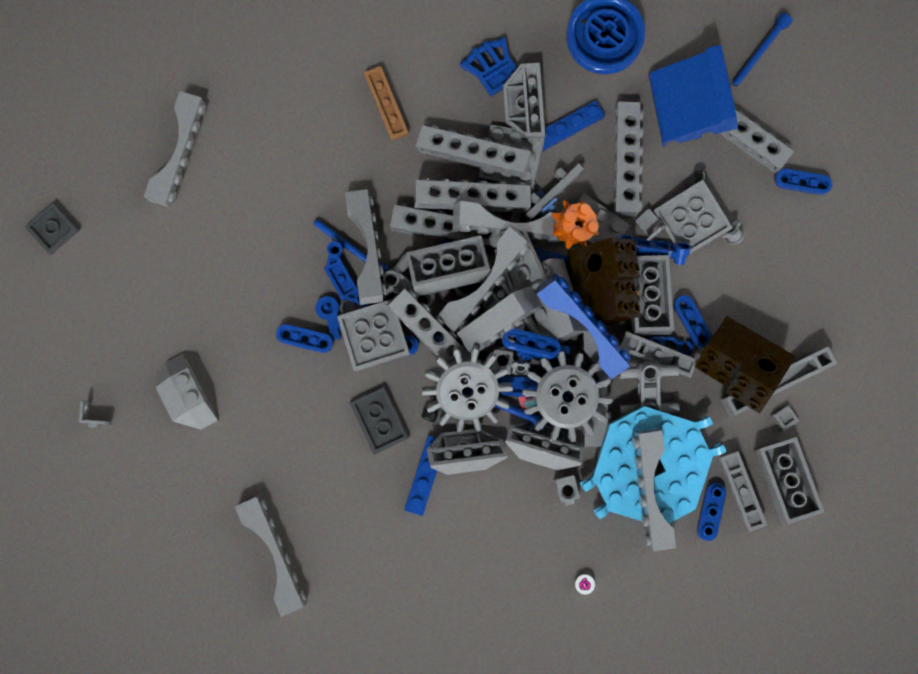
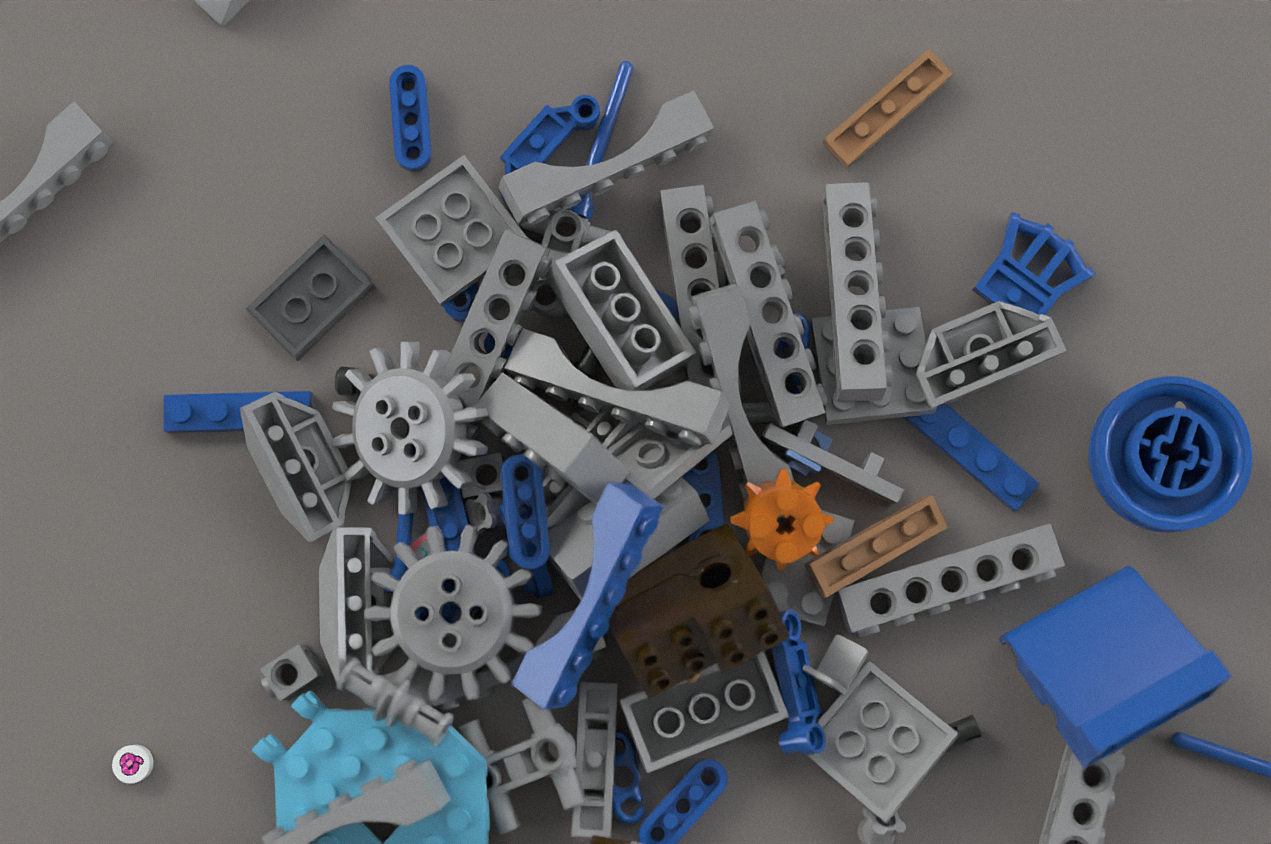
camera: 75 degrees right, 0 degrees up
blue piece [315,296,342,342] -> none
none -> light grey piece [336,658,454,747]
none -> medium nougat plate [804,495,948,597]

